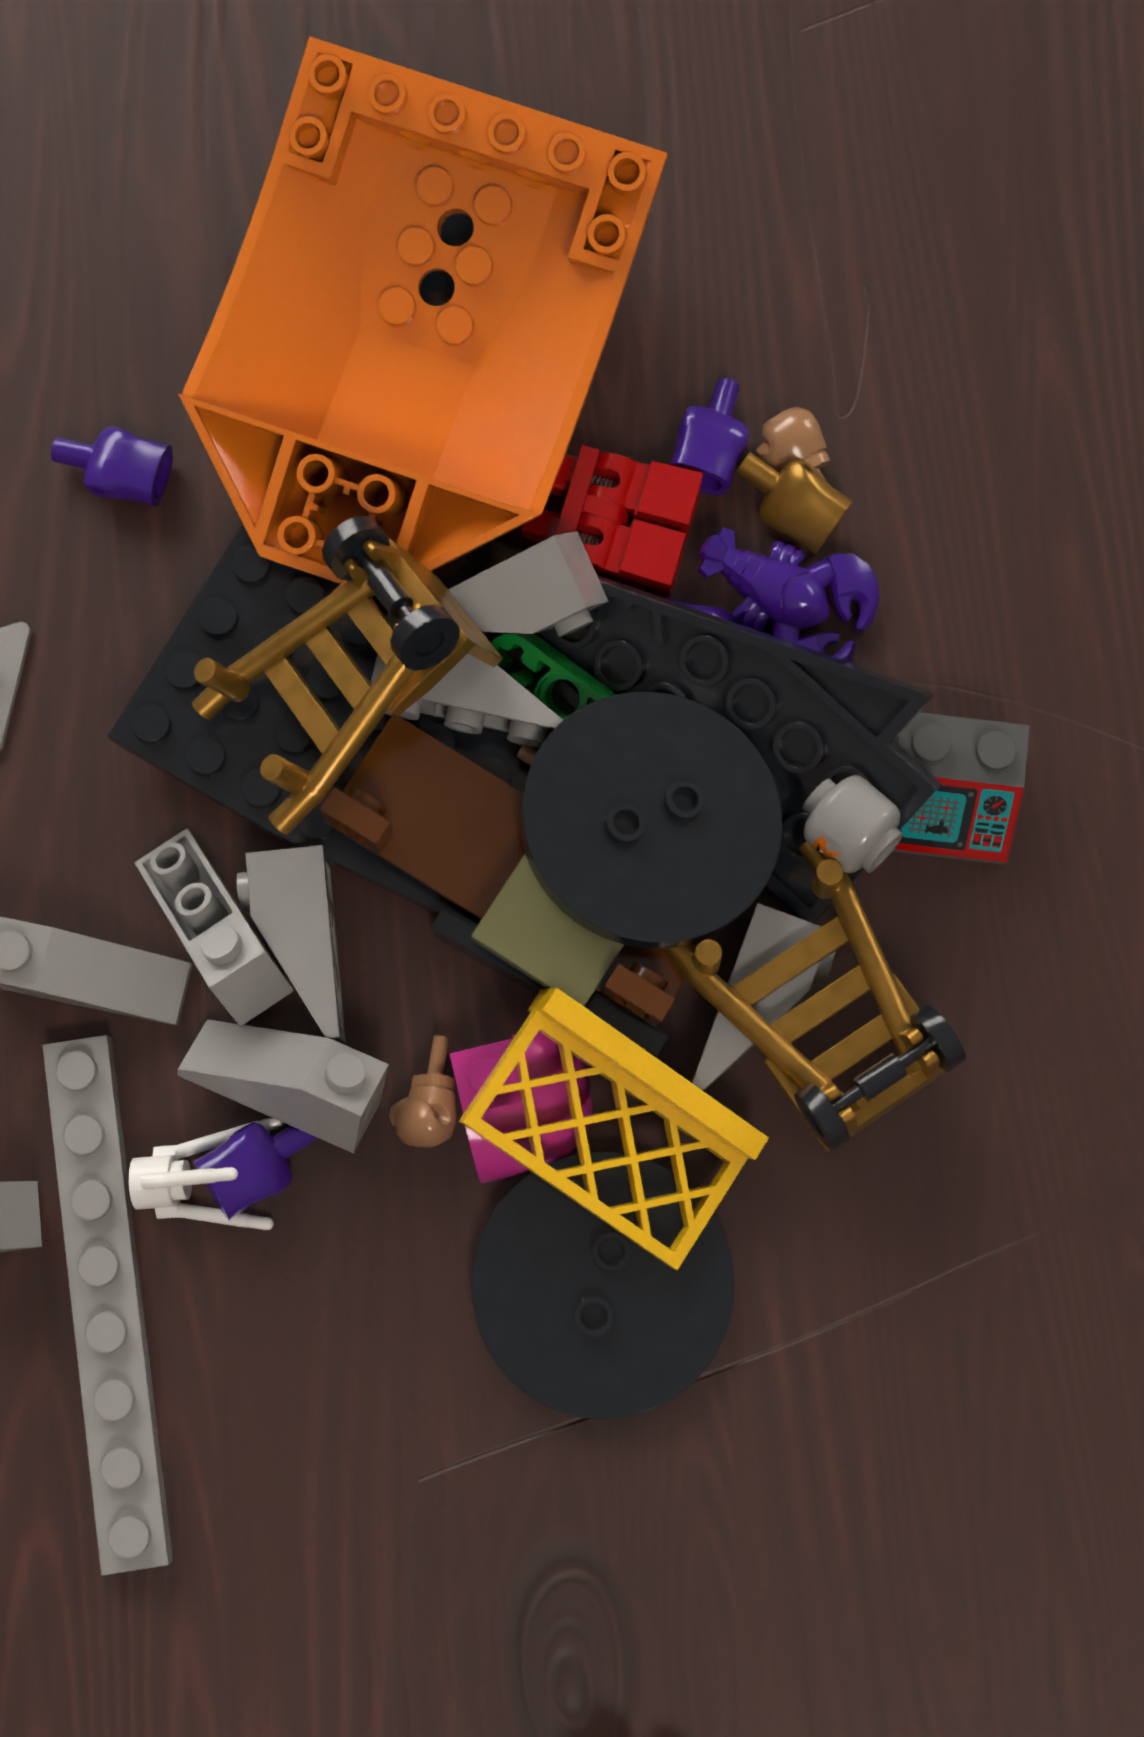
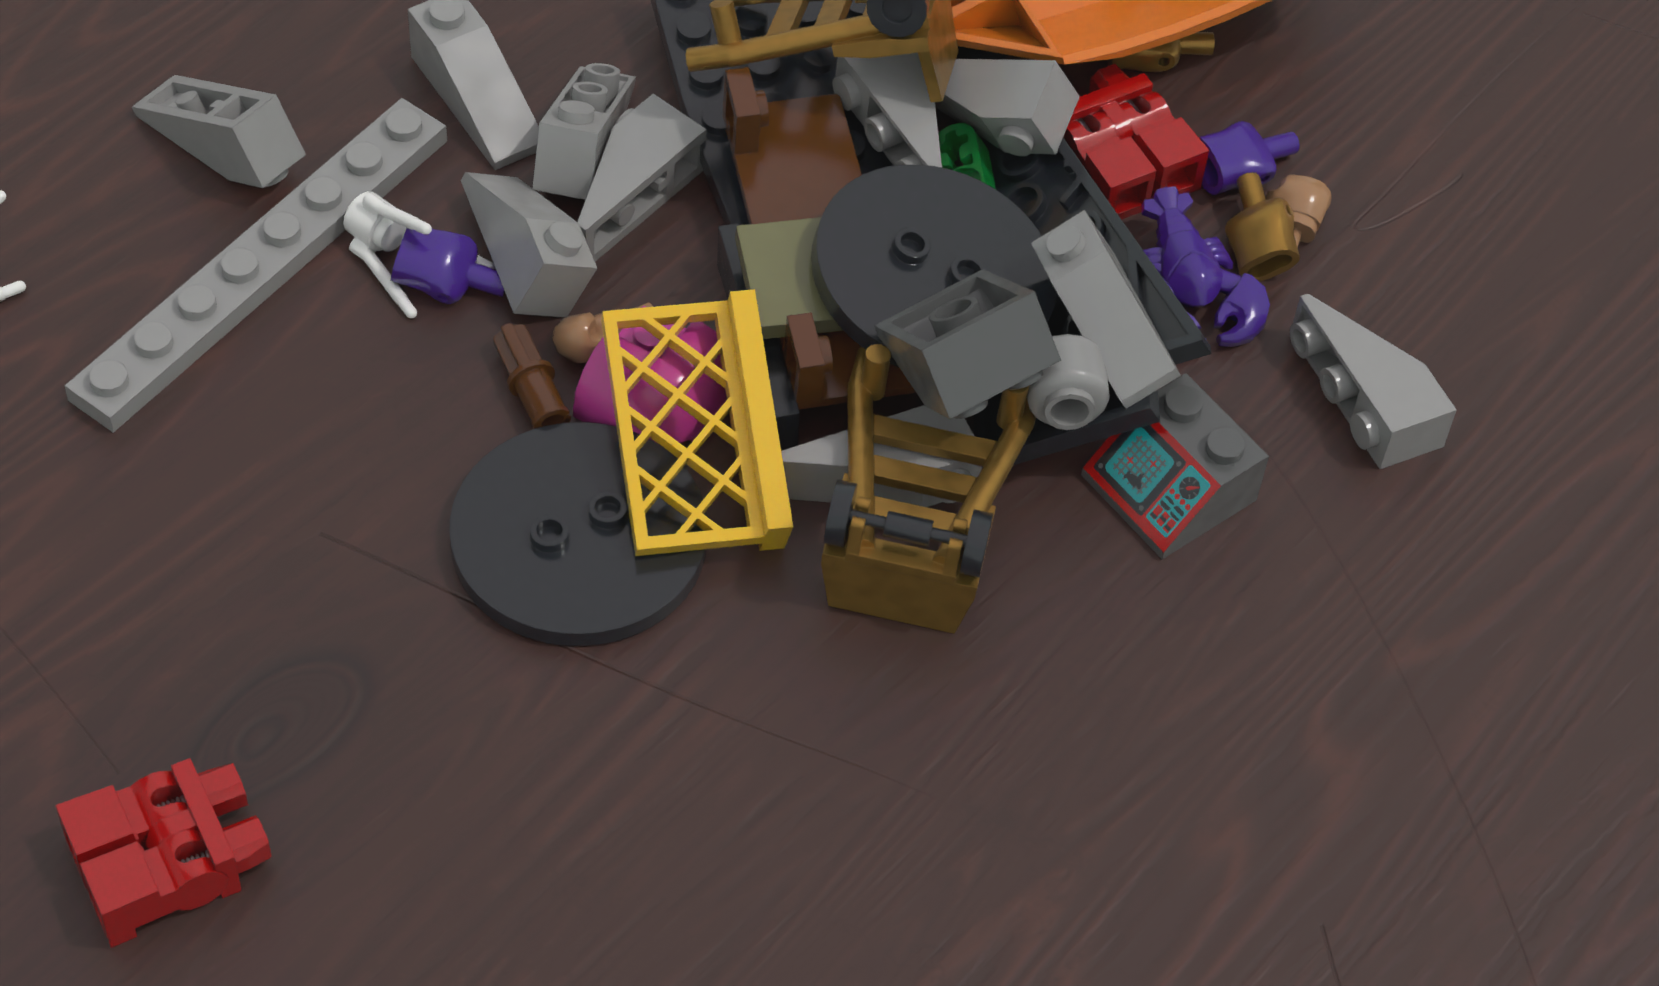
camera: 40 degrees right, 25 degrees down
none -> reddish brown axle [493,322,571,429]
none -> dark grey slope [874,269,1061,419]
none -> light grey slope [1031,210,1181,409]
none -> light grey slope [1290,294,1457,469]

